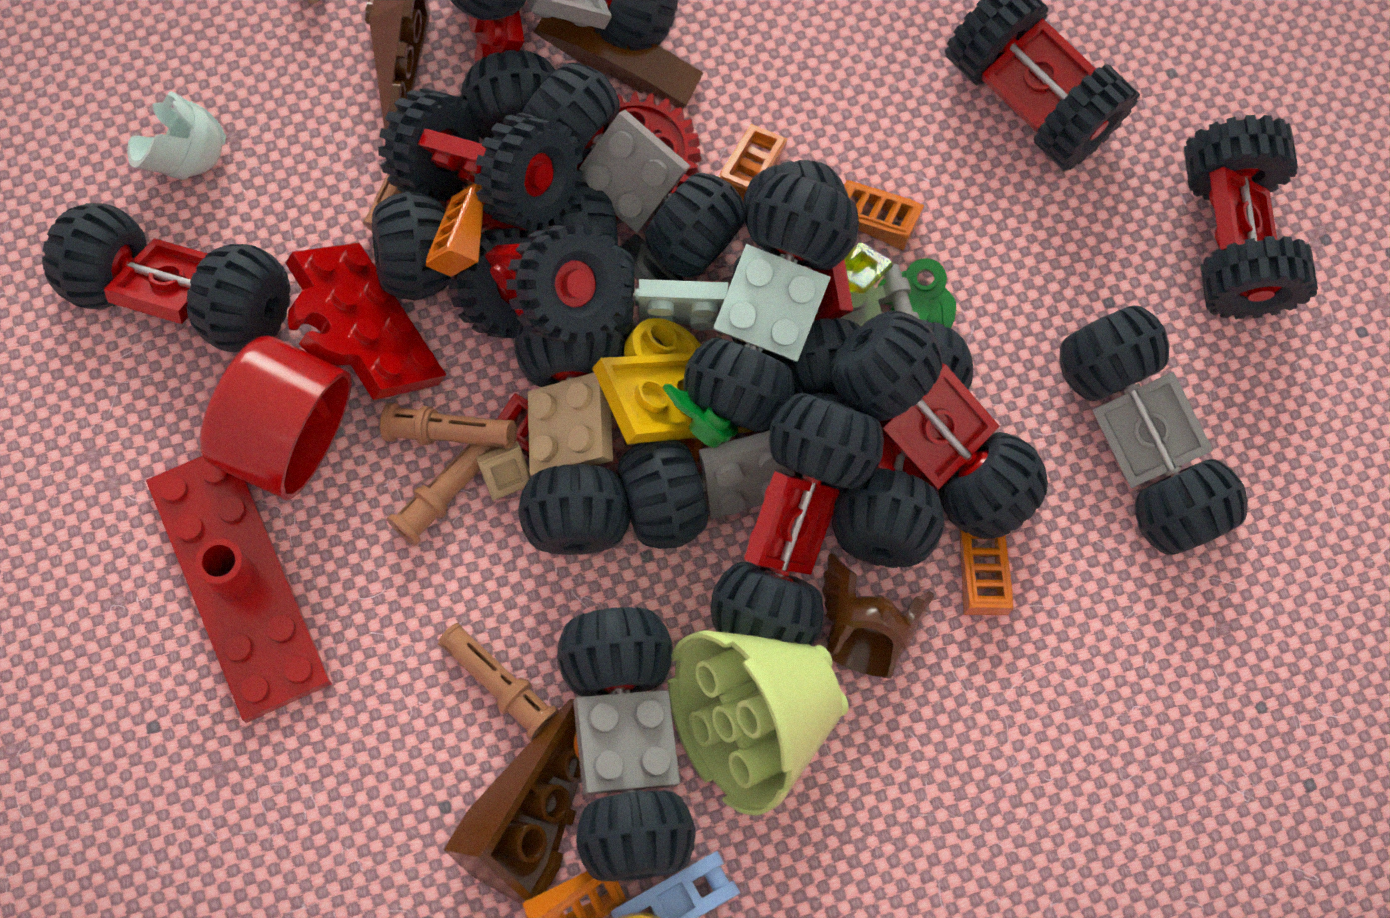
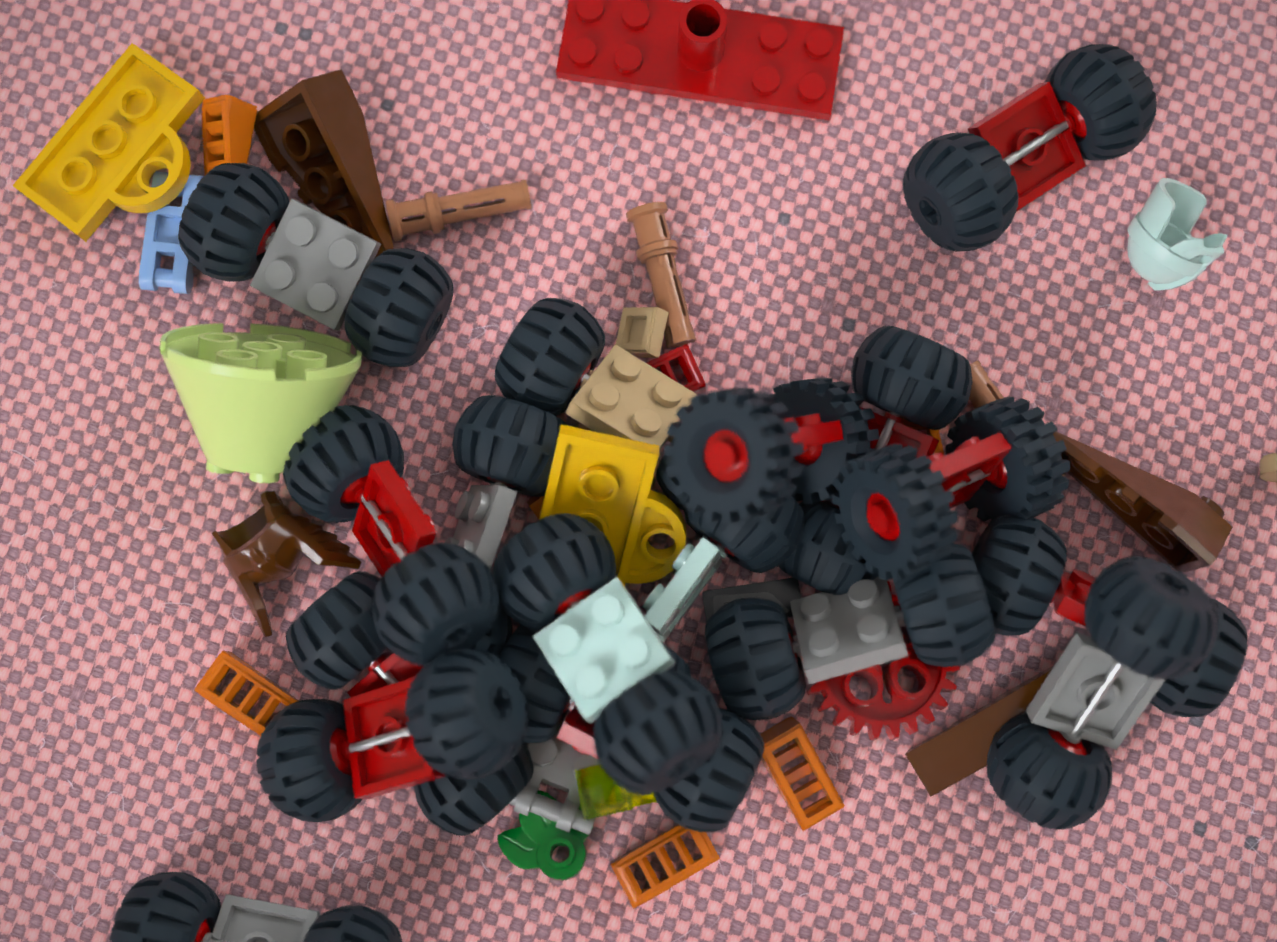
camera: 130 degrees right, 10 degrees up
red piece [200,336,352,501] -> none
red plate [285,242,447,400] -> none
nougat pin [380,402,517,449] -> none
orange slope [426,183,484,277] -> none
green plate [662,384,738,448] -> none

